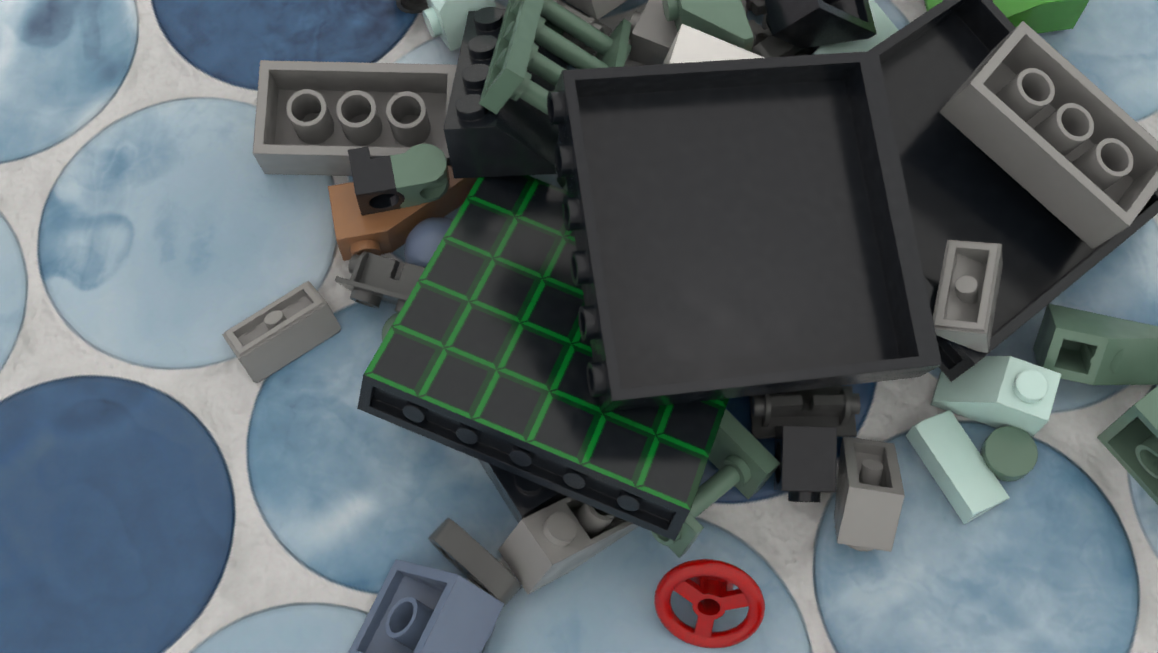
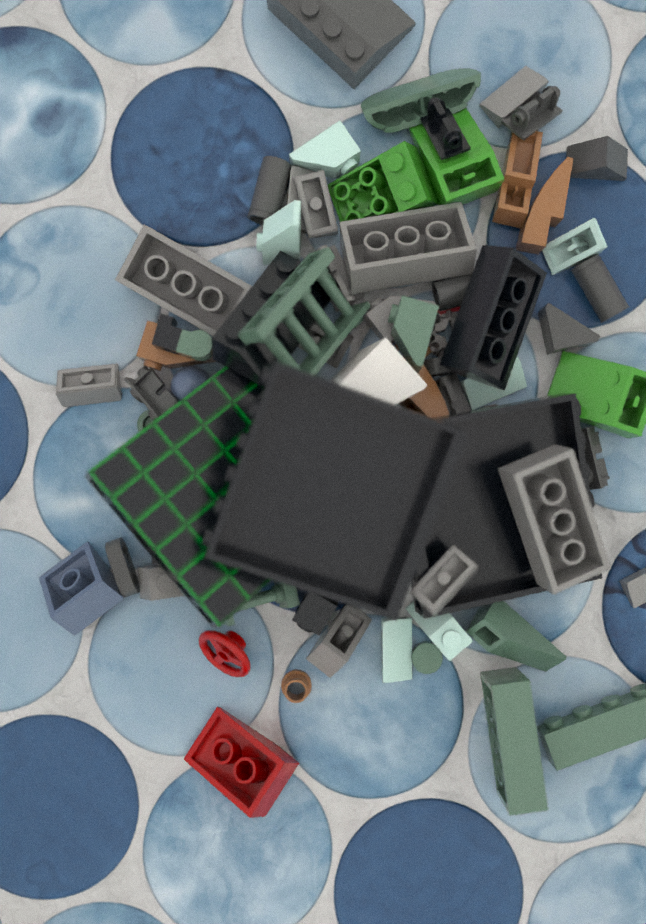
camera: 30 degrees right, 20 degrees up
none -> medium nougat piece [281,669,312,703]

